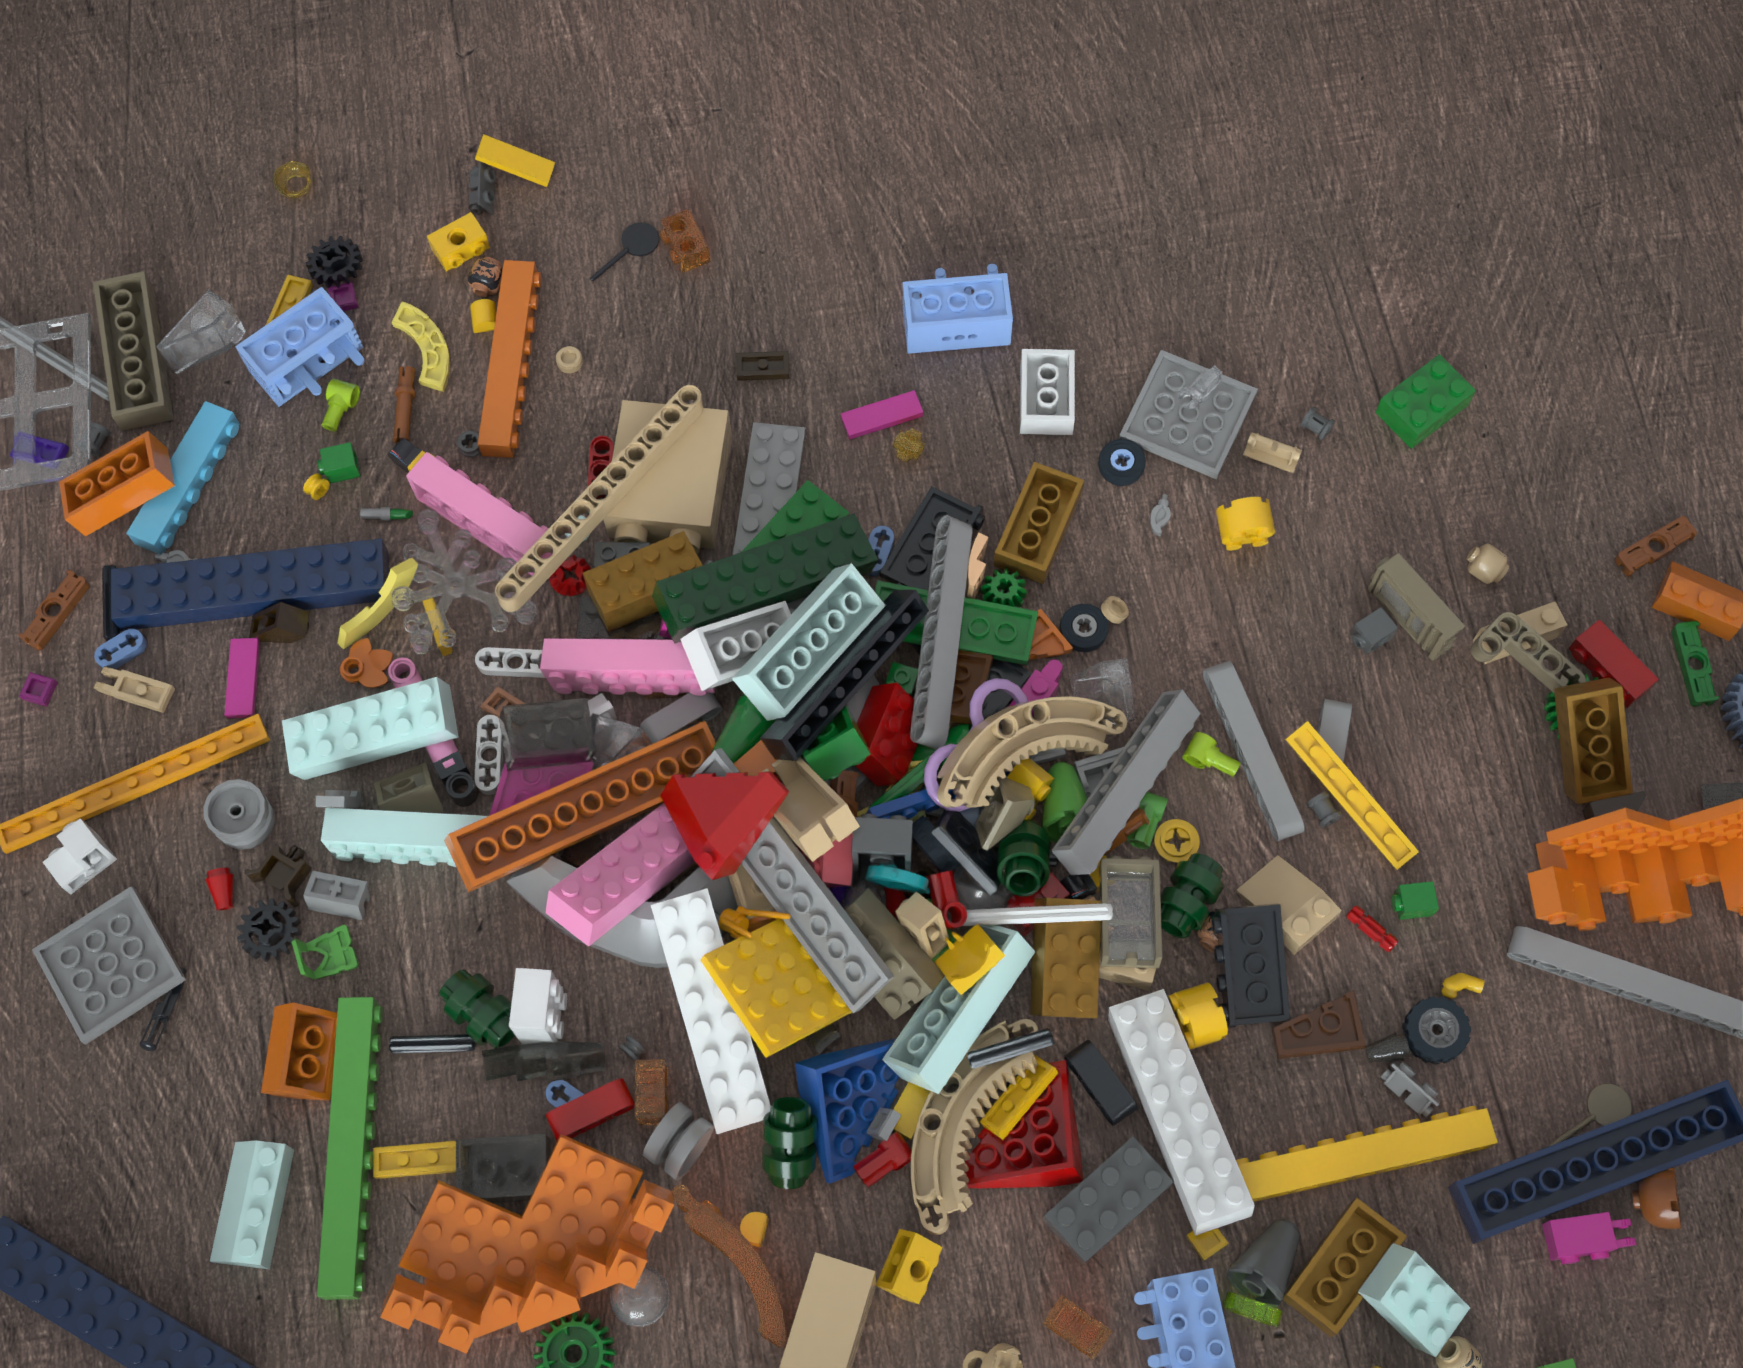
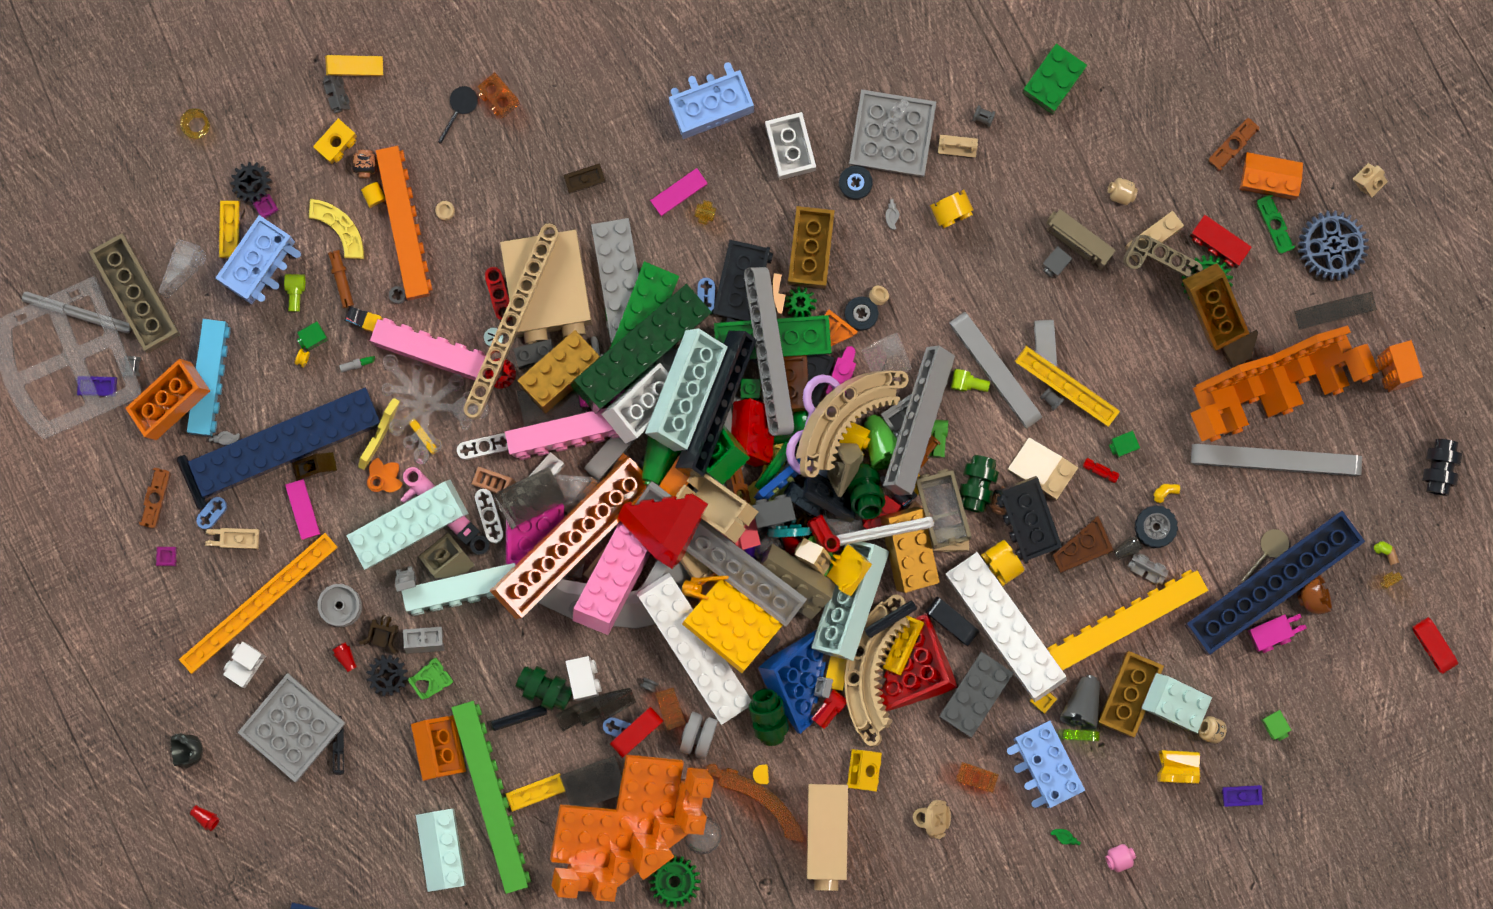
camera: 15 degrees left, 15 degrees up
yellow gear [1154,819,1200,863] -> none

